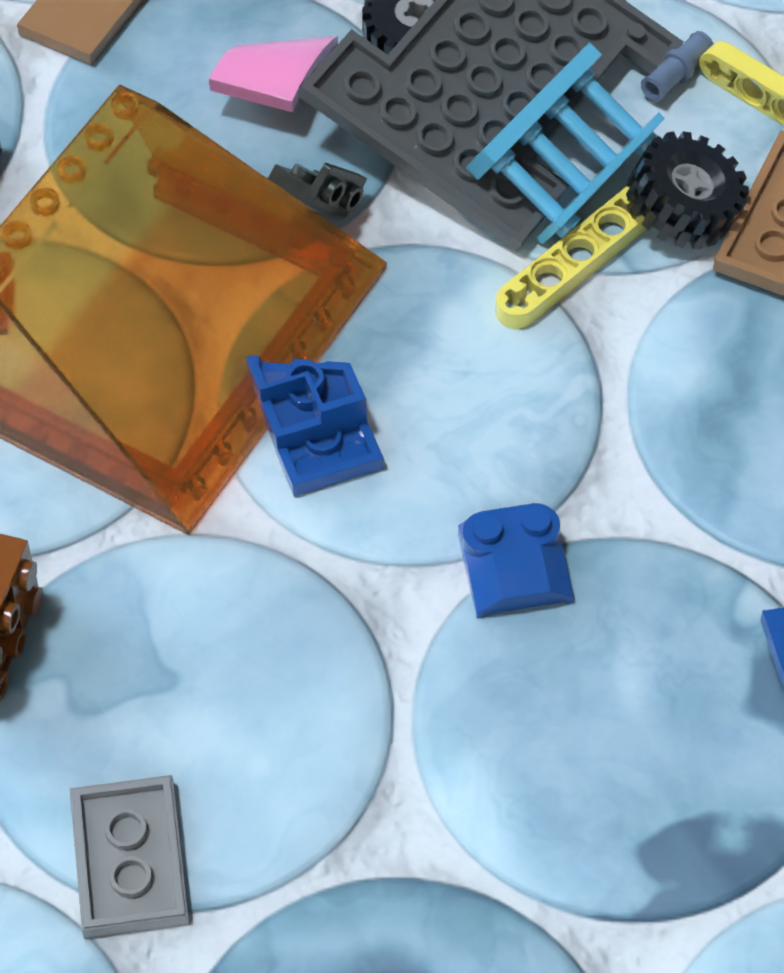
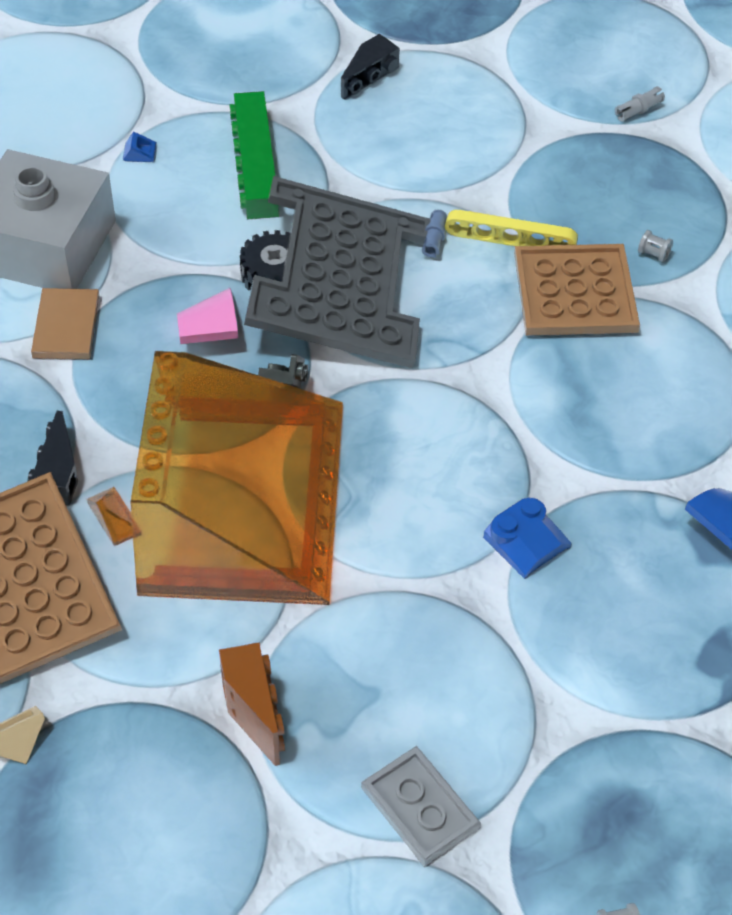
camera: 30 degrees left, 5 degrees down
blue slope [246,355,384,497] -> none
medium azure fence [465,42,665,244] -> none
light yellow beam [495,186,647,329] -> none
black wheel [626,131,749,249] -> none

